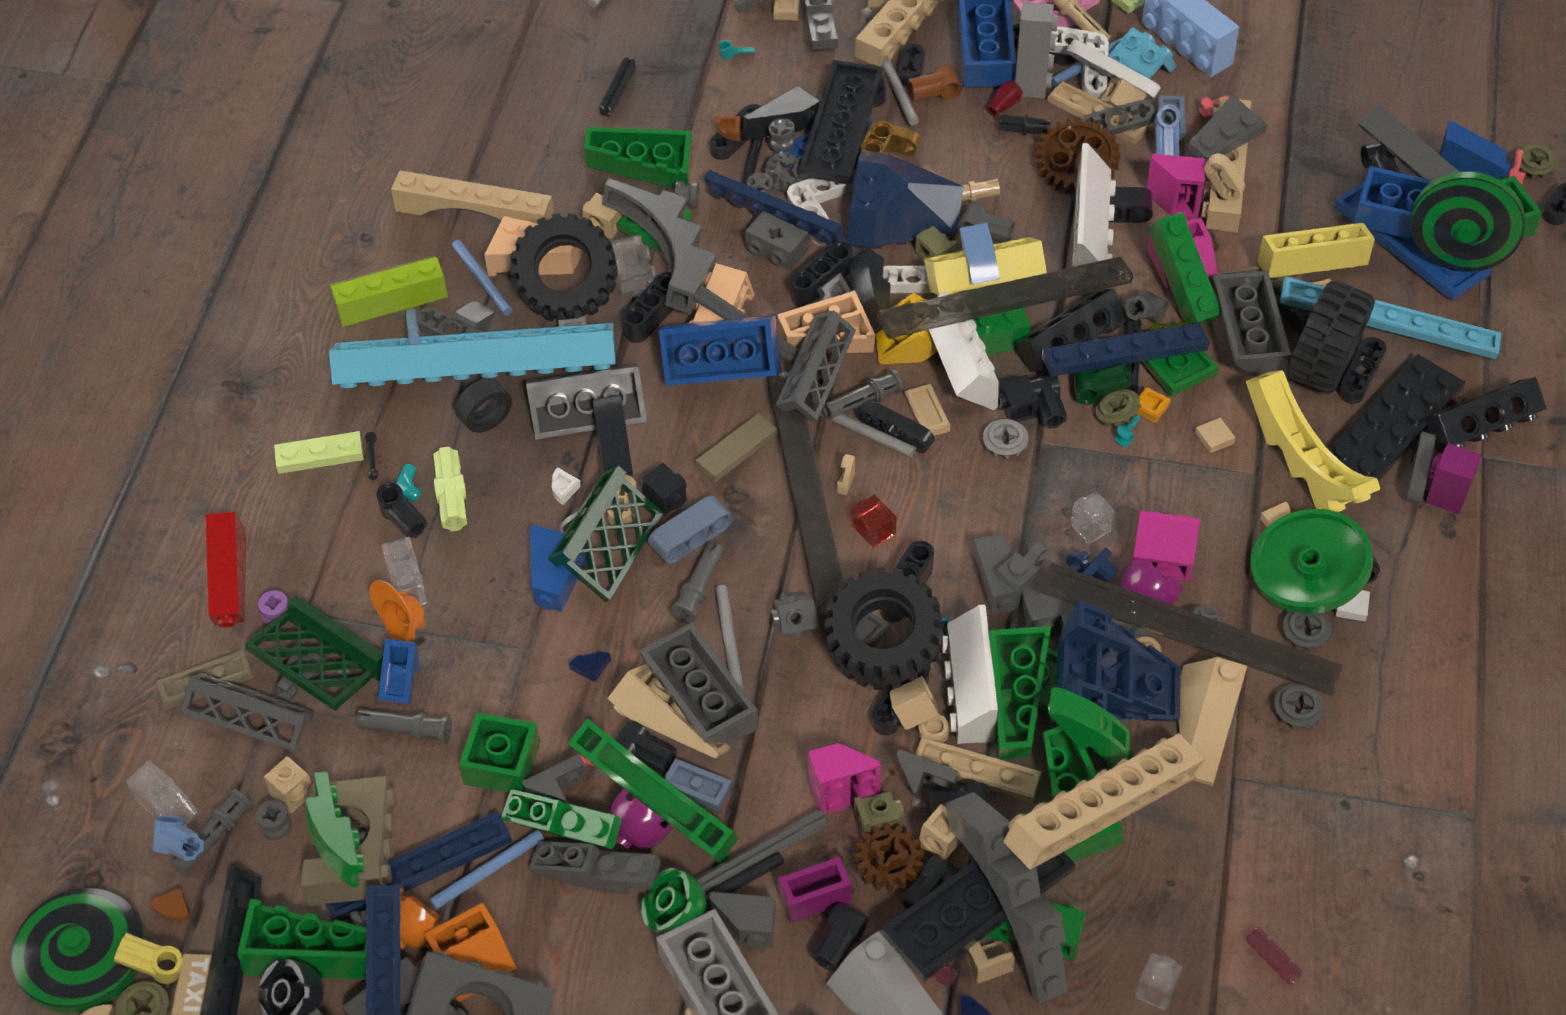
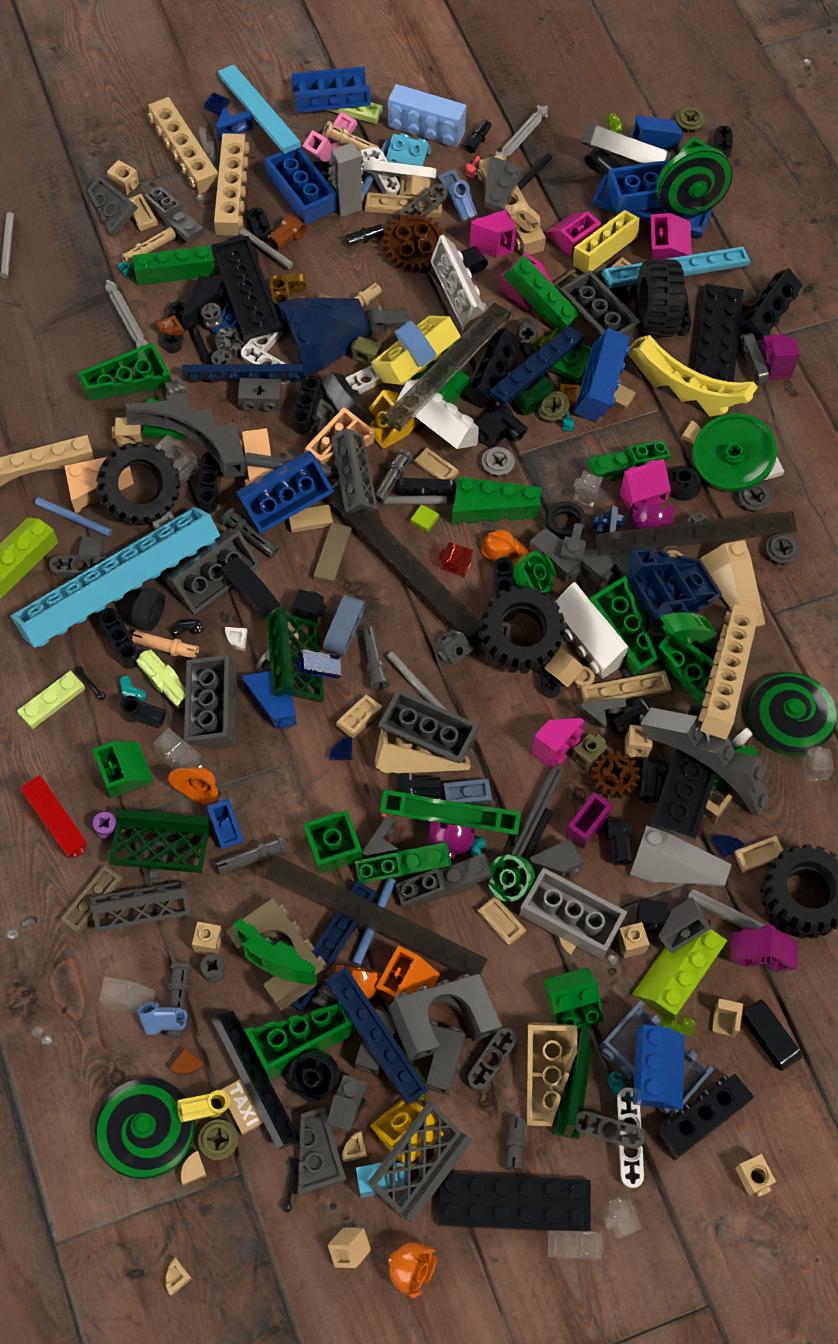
camera: 35 degrees left, 10 degrees up
medium blue bar [406,308,420,345] -> none
black axle [599,57,636,117] -> none
tan tile [836,454,855,496] -> none
dark red cone [986,80,1023,117] -> none
coral hand [1509,149,1526,185] -> none
none -> green slope [92,741,154,798]
none -> black beam [98,608,139,669]
none -> light grey wheel [105,279,148,348]
none -> tan pin [121,227,176,265]
none -> light nougat pin [132,630,199,659]
none -> green brick [133,245,216,286]
none -> black arm [170,619,204,638]
none -> dark grey slope [184,655,237,749]
none -> dark grey pin [221,508,279,558]
none -> clear smoke plate [265,855,488,976]
none -> tan tile [289,504,333,533]
none -> clear blue tile [298,649,342,679]
none -> tan plate [336,694,383,738]
none -> lime tile [410,504,439,533]
none -> green wedge [452,476,542,525]
none -> black axle [465,120,492,153]
none -> teal arm [470,836,486,858]
none -> tan tile [477,896,526,947]
none -> orange piece [480,530,529,569]
none -> light grey wheel [495,105,548,161]
none -> green cylinder [513,551,556,594]
none -> black bar [518,153,552,191]
none -> dark pink slope [545,211,601,258]
none -> black tyre [546,501,587,540]
none -> blue brick [573,328,630,422]
none -> green slope [587,440,672,481]
none -> clear neon green arm [607,113,622,133]
none -> dark pink slope [651,213,692,259]
none -> black piece [667,466,702,501]
none -> white tile [731,728,753,748]
none -> dish [747,673,837,756]

